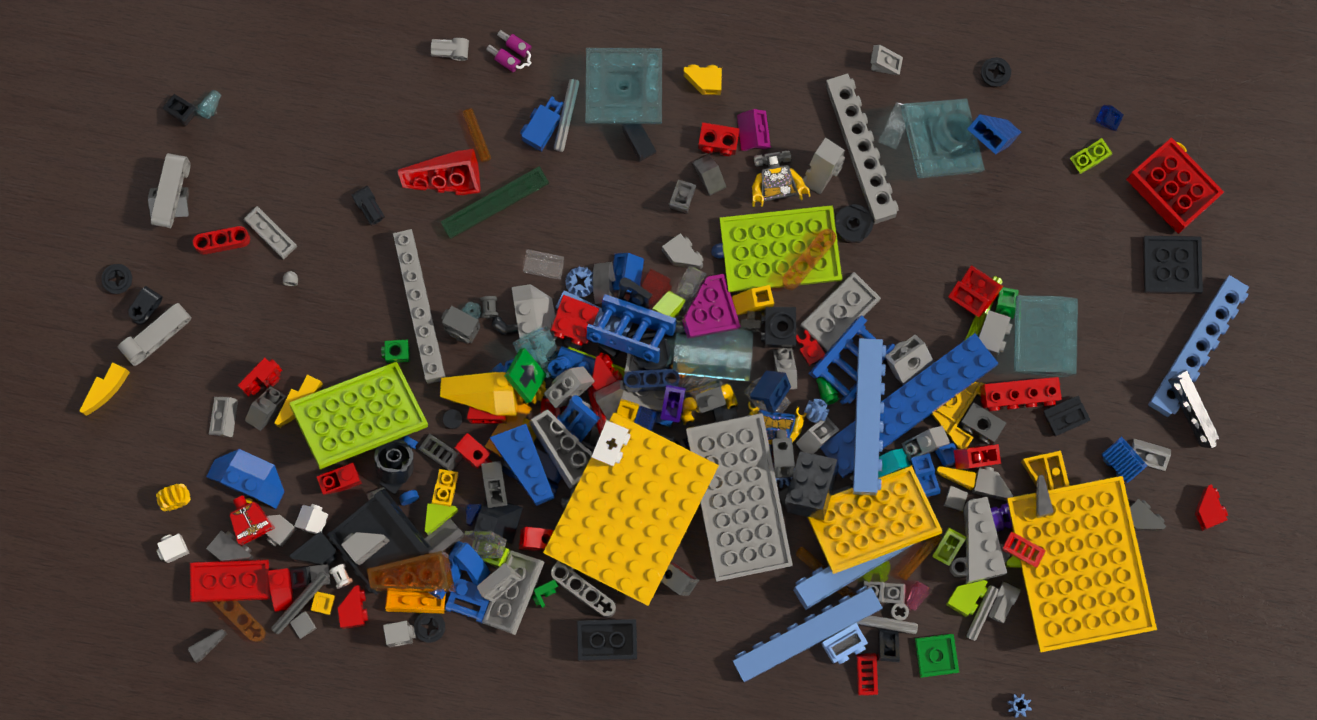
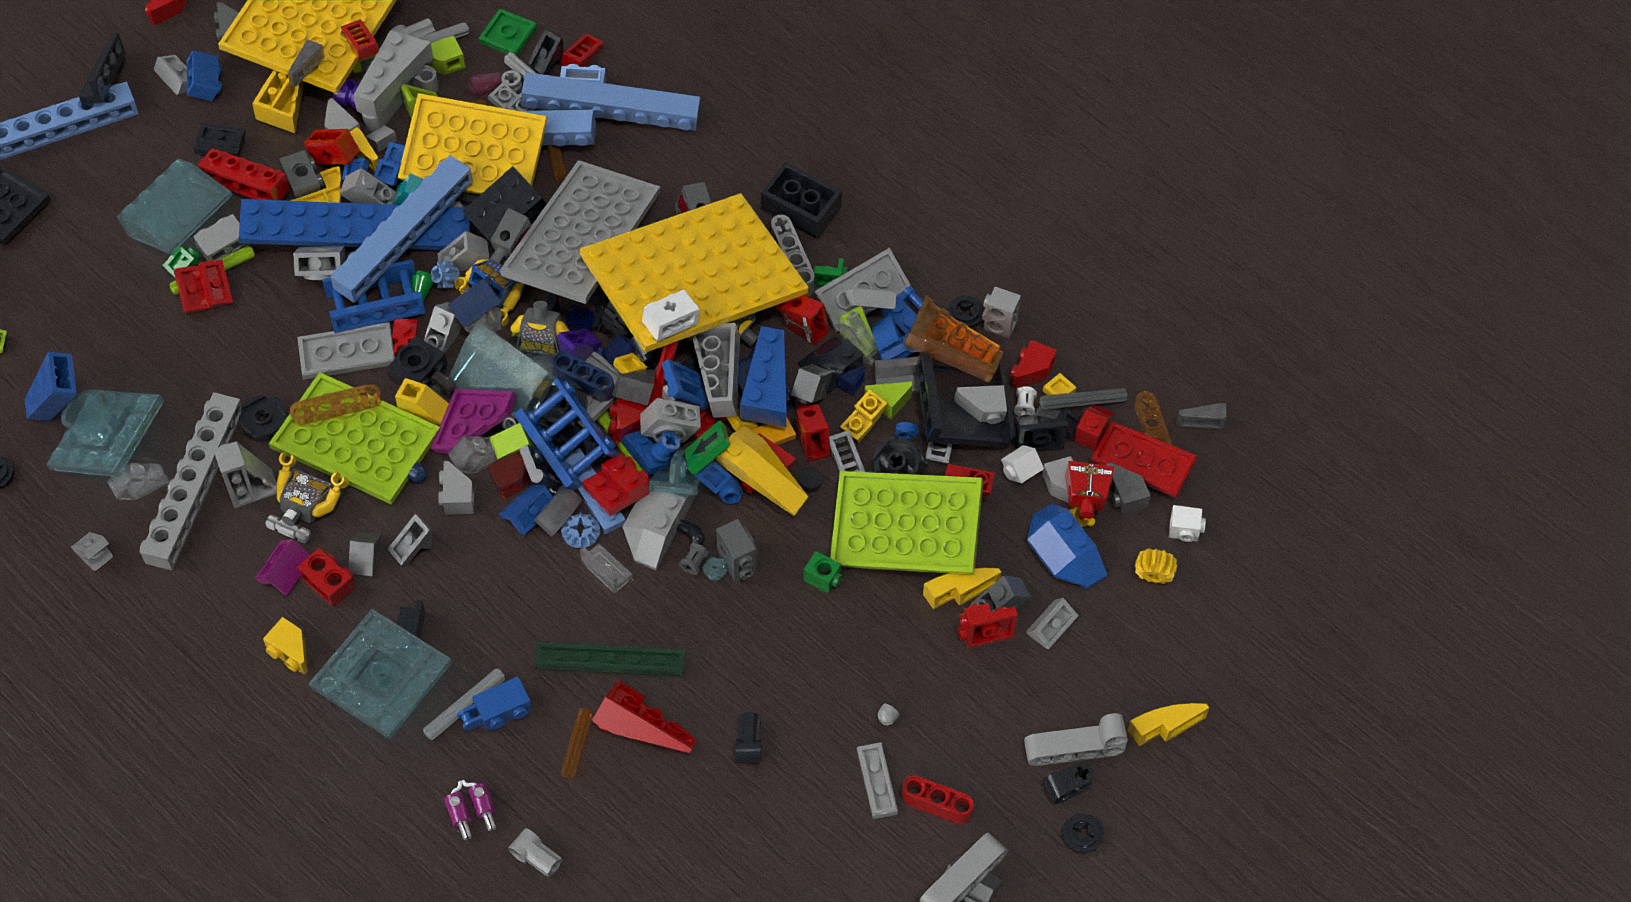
camera: 145 degrees left, 20 degrees down
light grey slope [290,611,317,639] -> none
light grey brick [393,229,446,384] -> none

